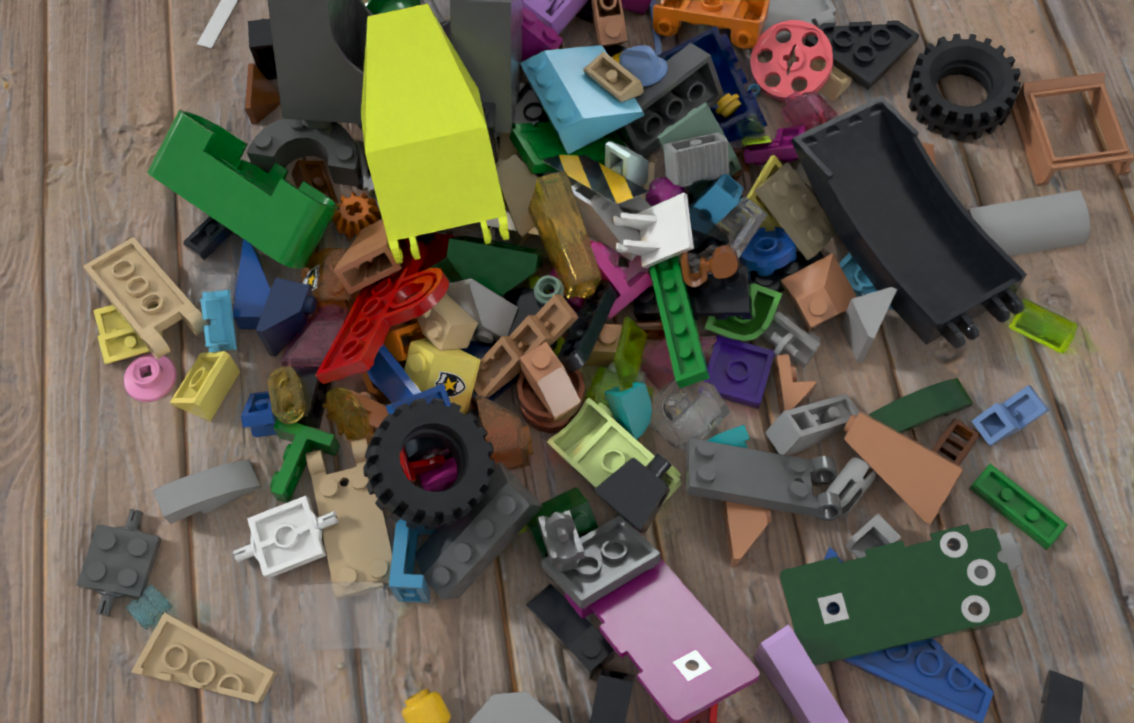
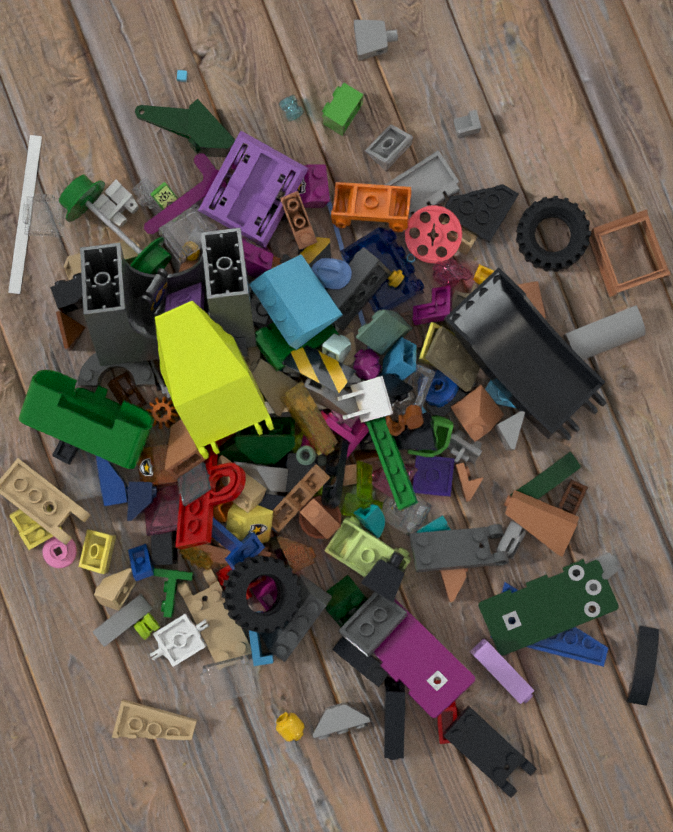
camera: 20 degrees left, 20 degrees up
dark grey plate [77,509,161,617] -> none
clear light blue wheel [126,584,173,630] -> none
medium azure hinge [199,290,237,352] -> none
clear yellow plate [267,366,306,424] -> none
flat silver hips [538,510,585,572] -> none
tan slope [583,51,644,102] -> none
light grey brick [663,132,729,187] -> none
clear neon green sticker [742,135,772,145] -> none
light grey slope [765,393,859,456] -> none
light grey panel [845,514,901,559] -> none
green tile [969,464,1068,550] -> none
medium blue slope [971,385,1050,446] -> none
clear neon green slope [1009,298,1078,354] -> none
none -> tan slope [94,568,137,611]
none -> lime wheel [133,613,160,640]
none -> clear light blue piece [177,462,211,506]

